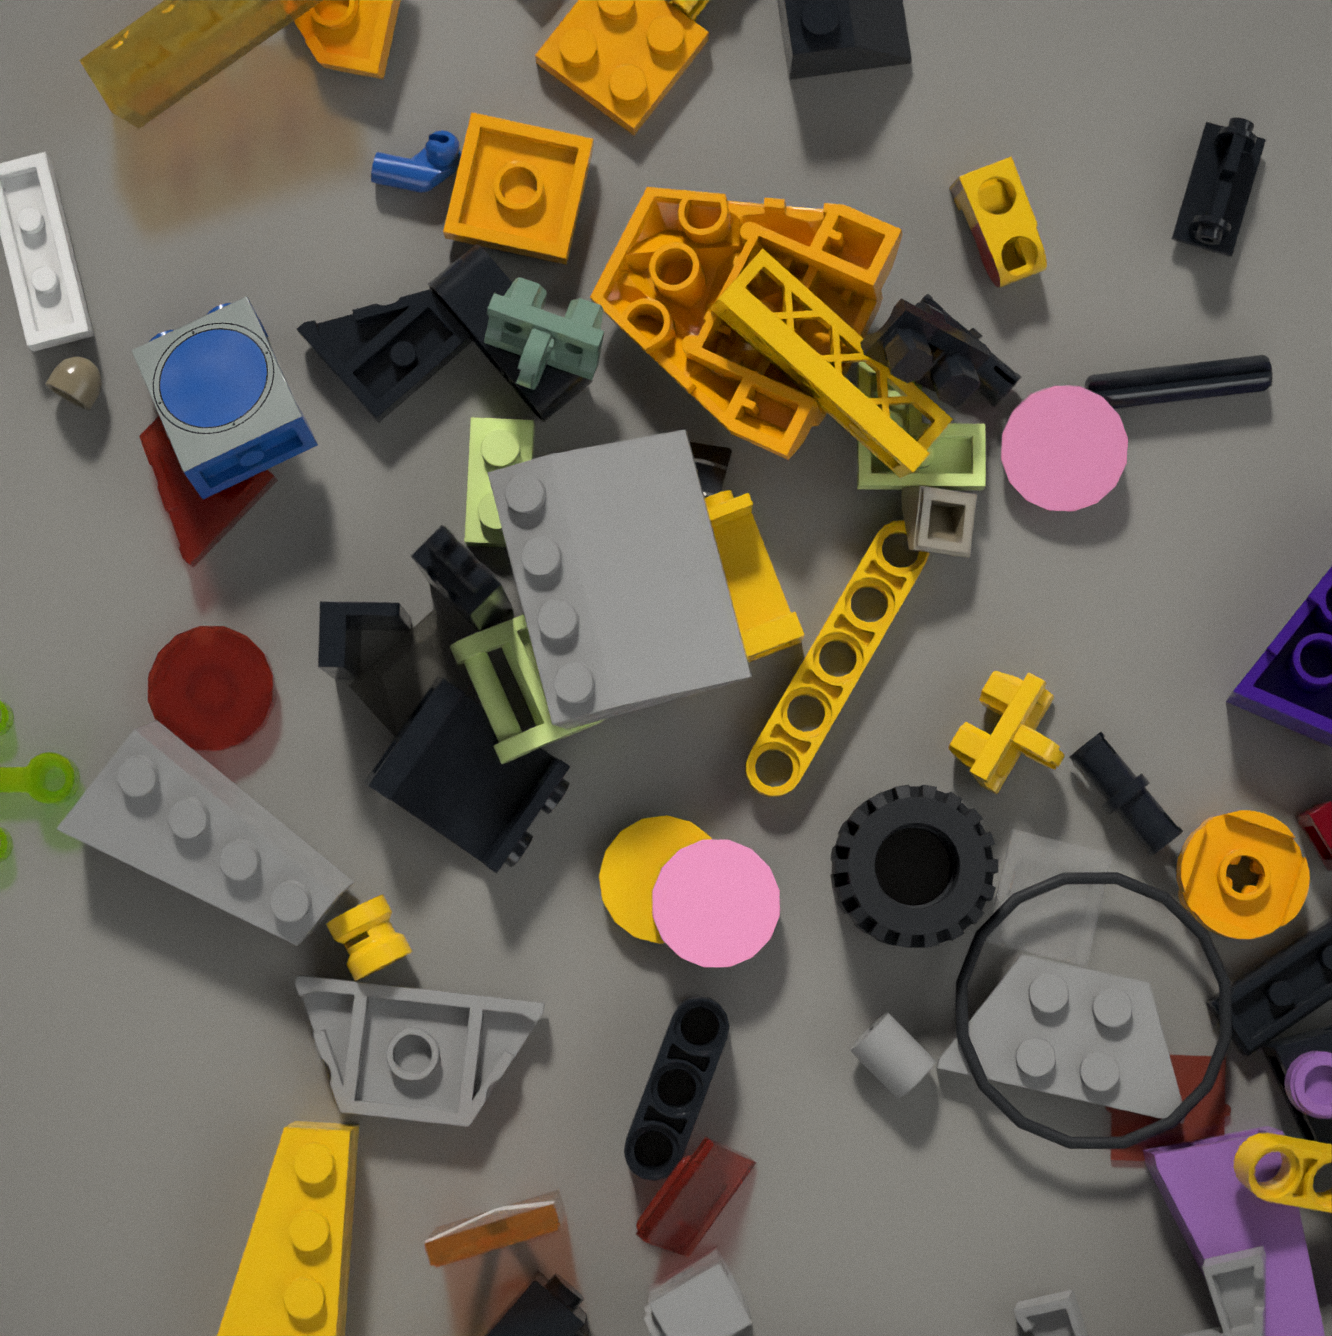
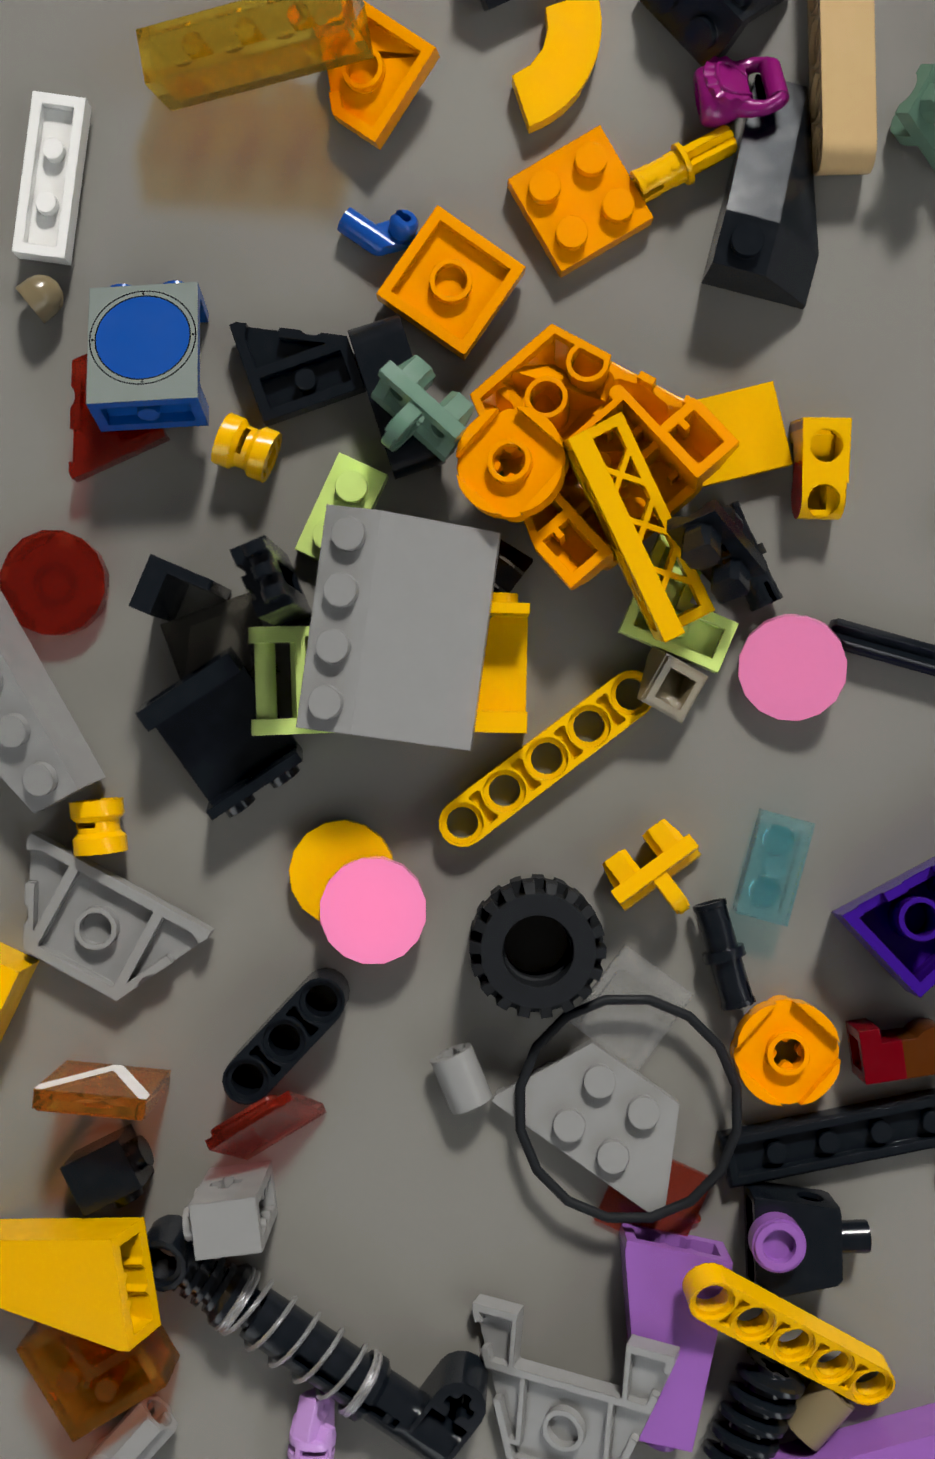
camera: 30 degrees right, 5 degrees up
none -> yellow wheel [211,412,282,483]
none -> light orange plate [456,406,569,523]
none -> yellow piece [697,381,793,488]
none -> clear light blue plate [732,808,815,927]

